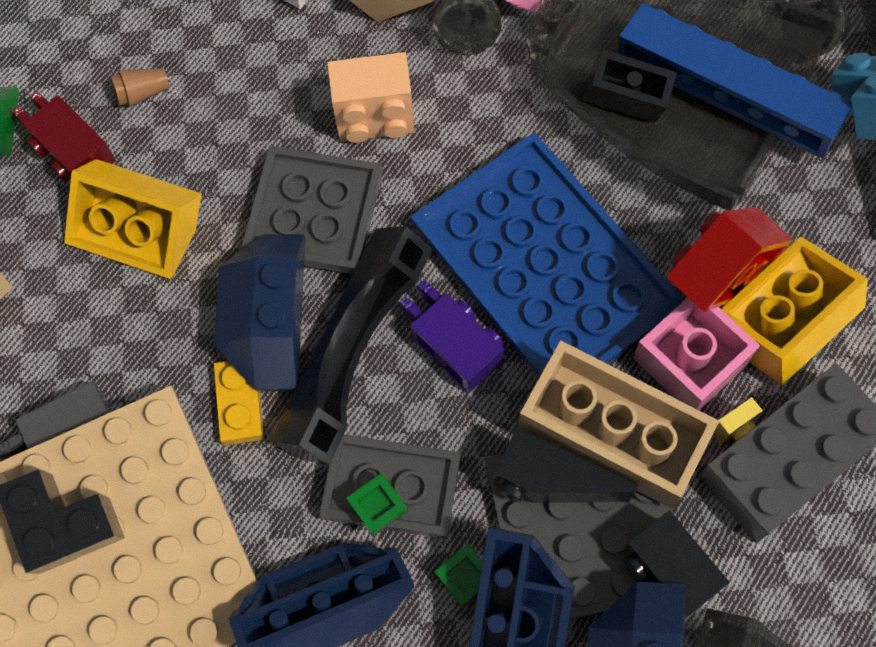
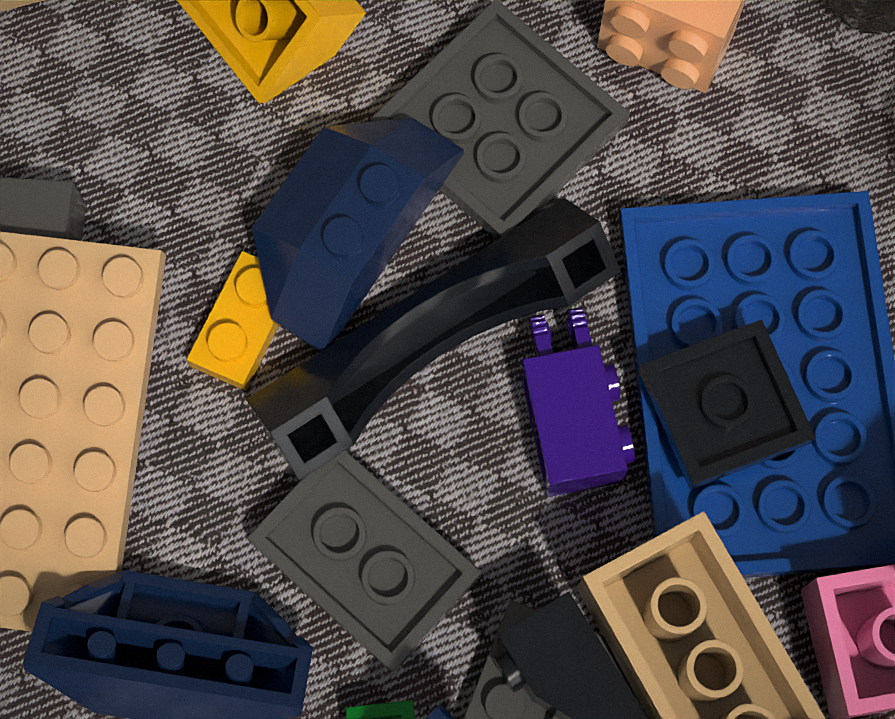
camera: 30 degrees right, 5 degrees up
green plate [346,473,408,537] -> none
none -> black plate [639,319,816,490]

